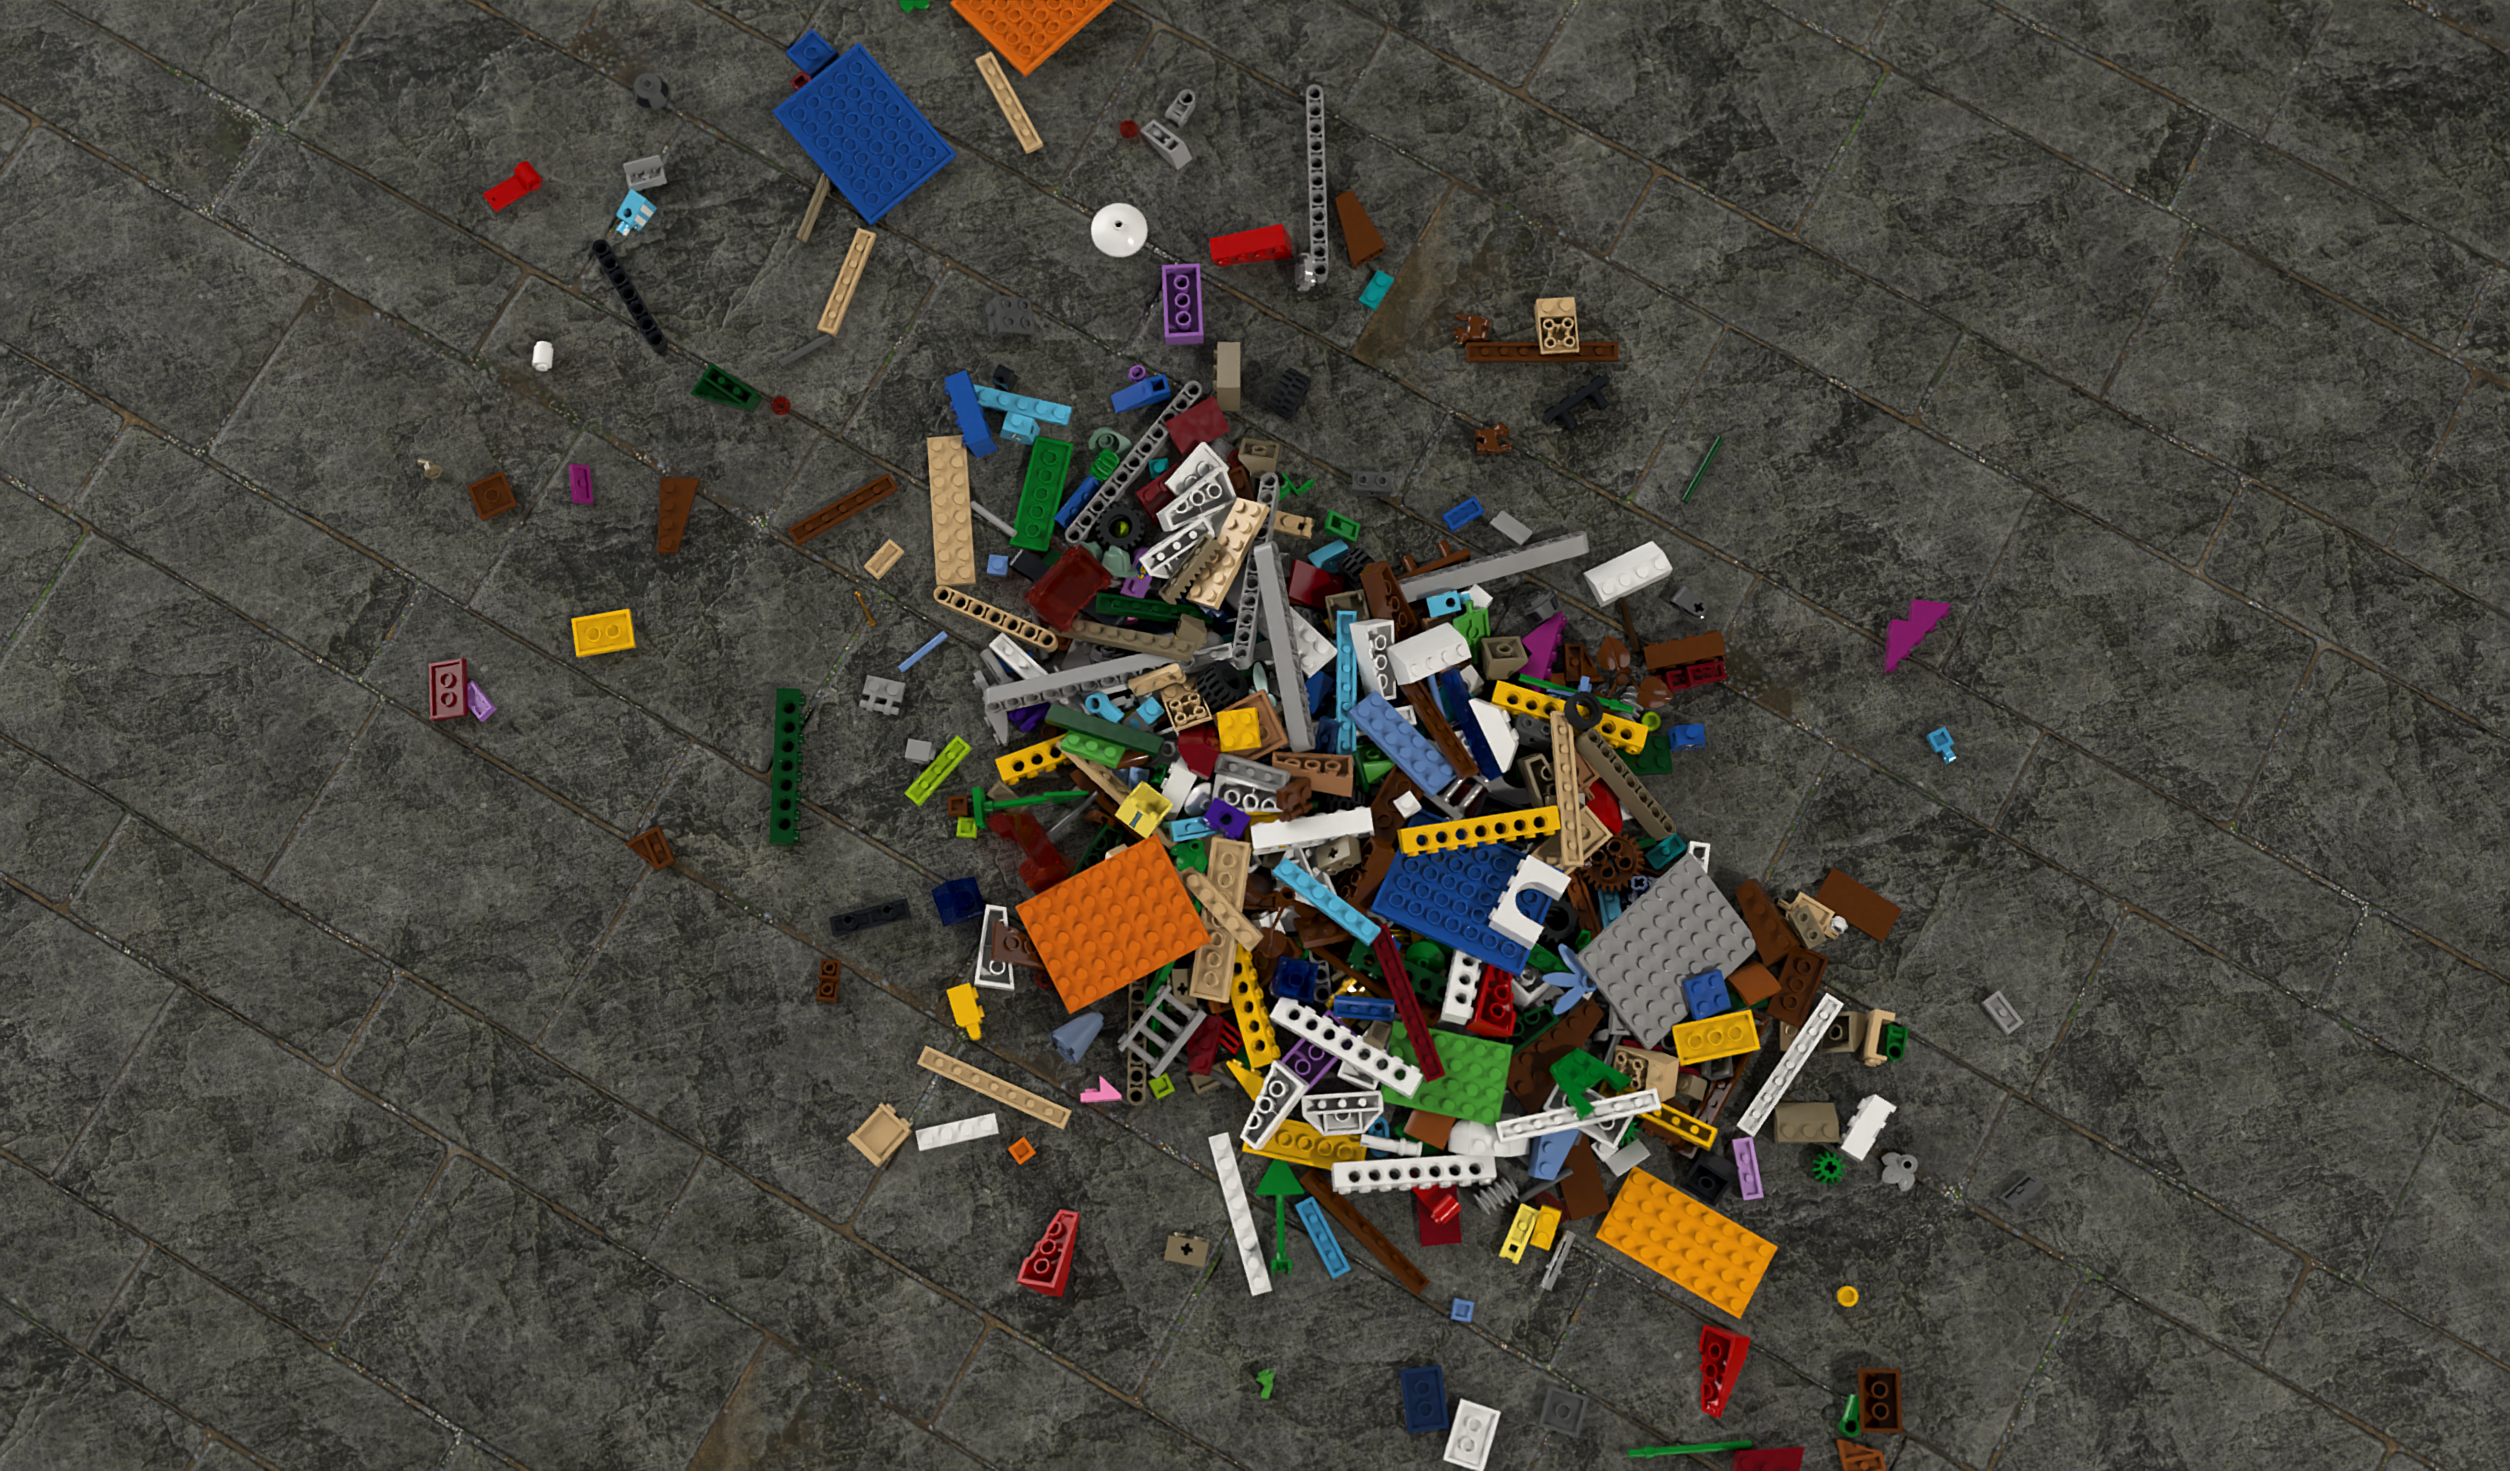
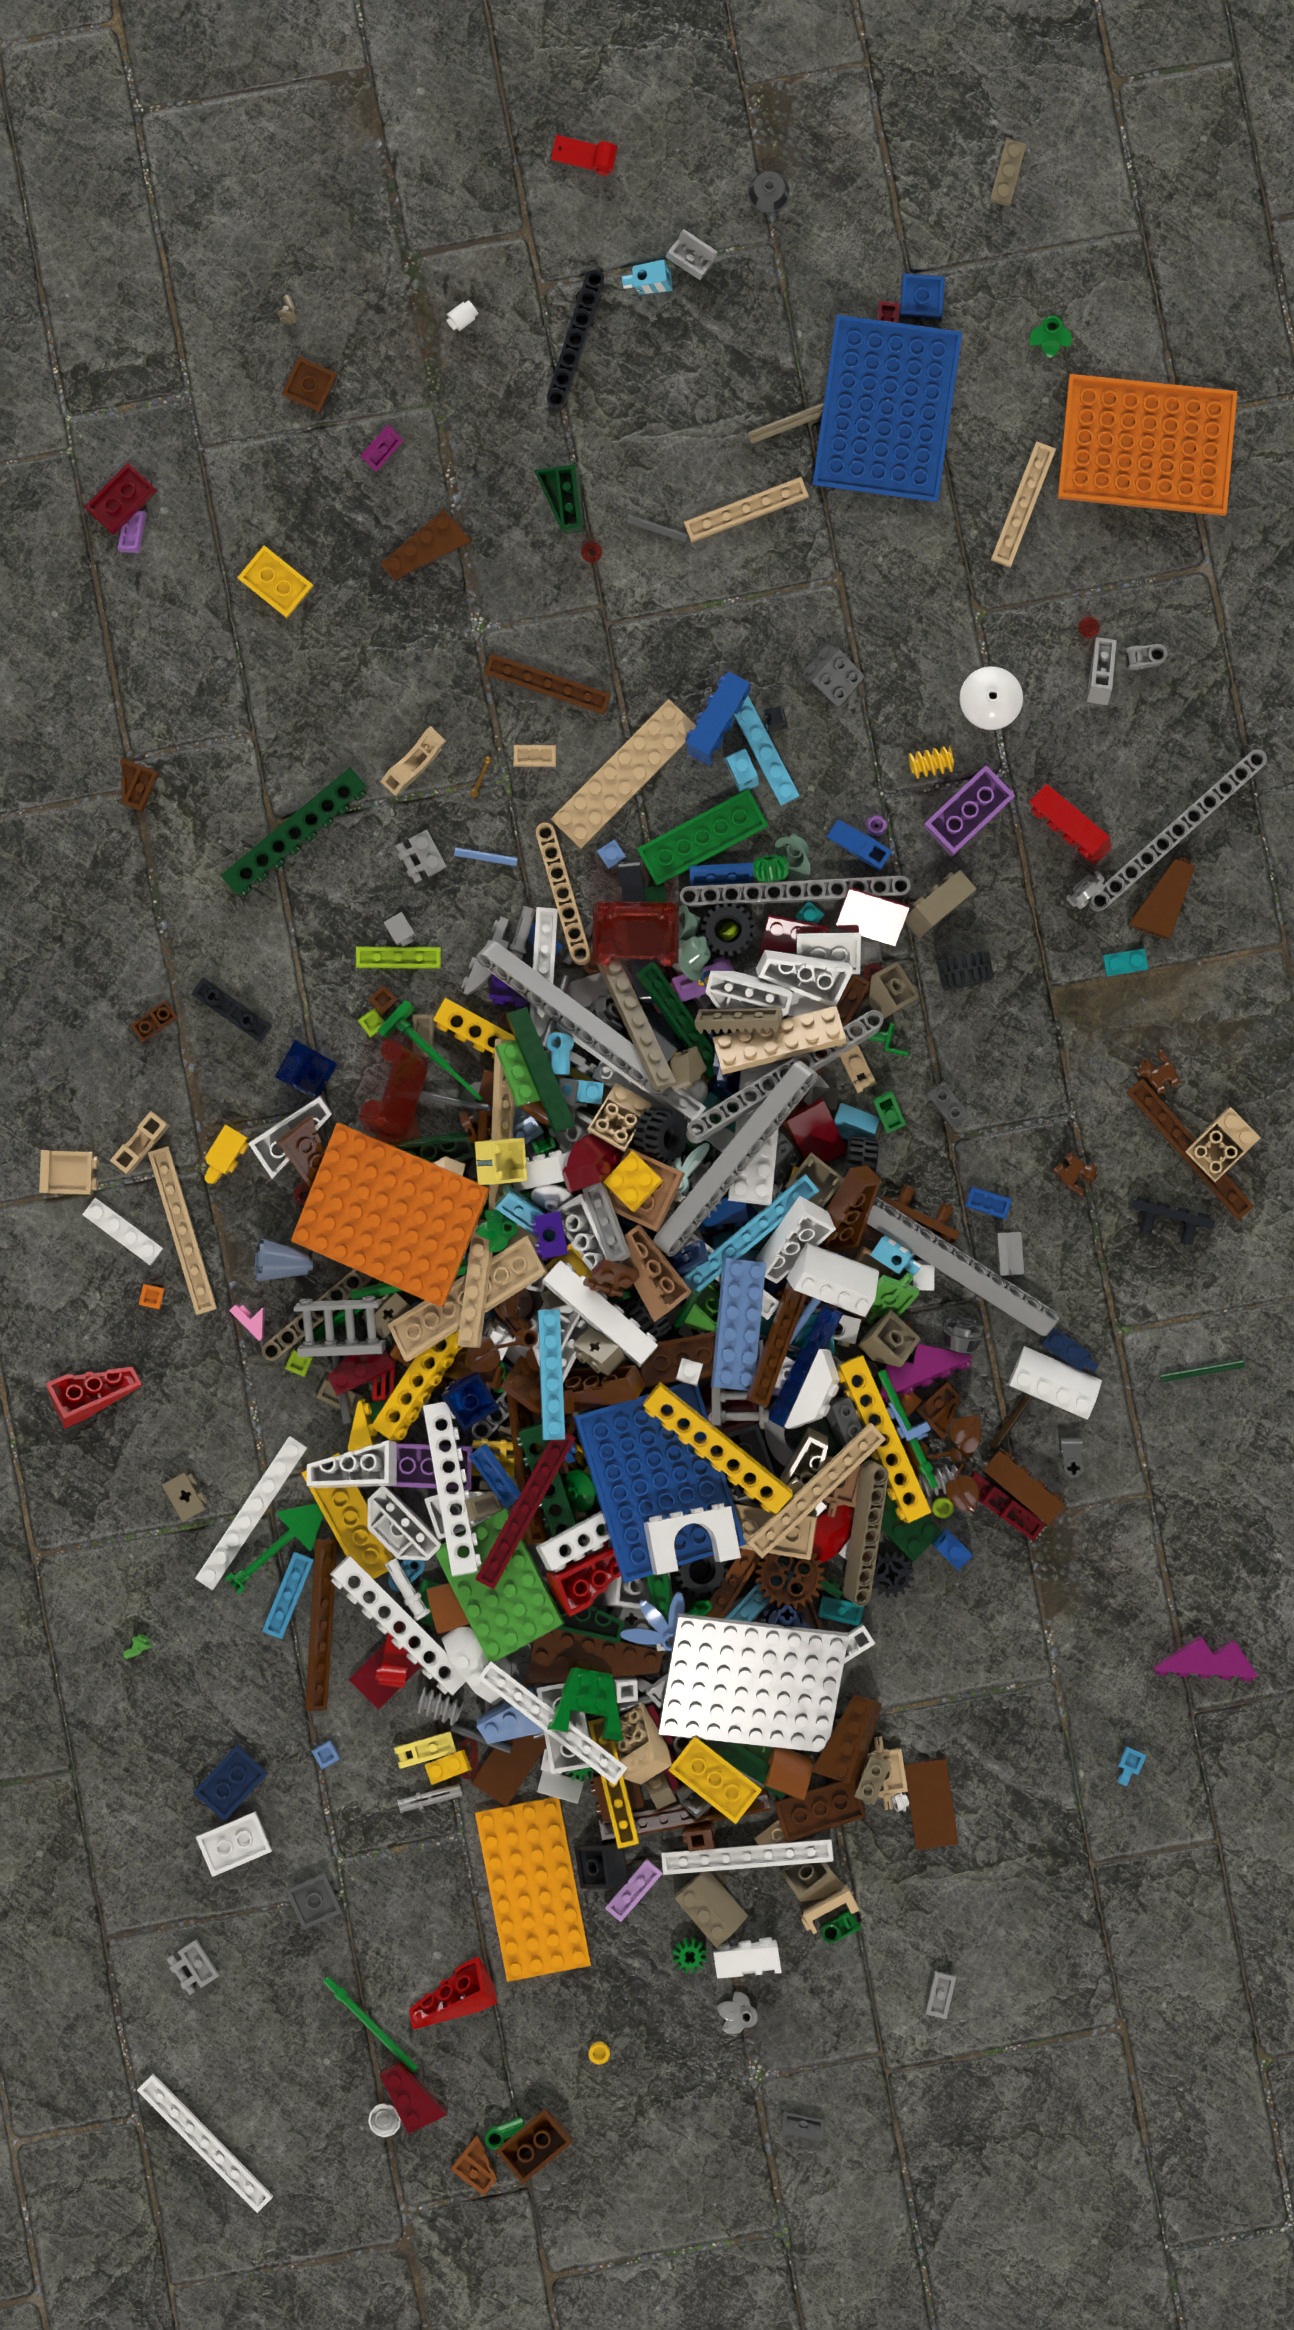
camera: 50 degrees right, 10 degrees up
light grey bar [970,501,1017,537] -> none
tan plate [1128,663,1187,697] -> none
black tyre [1564,691,1603,731] -> none
blue plate [1683,969,1732,1021] -> none
none -> tan arch [110,1111,170,1175]
none -> tan arch [380,726,446,796]
none -> white brick [613,1675,638,1703]
none -> reddish brown brick [683,1822,716,1852]
none -> black gear [872,1552,914,1598]
none -> yellow piece [908,746,954,779]
none -> dark blue hinge [1041,1328,1098,1372]

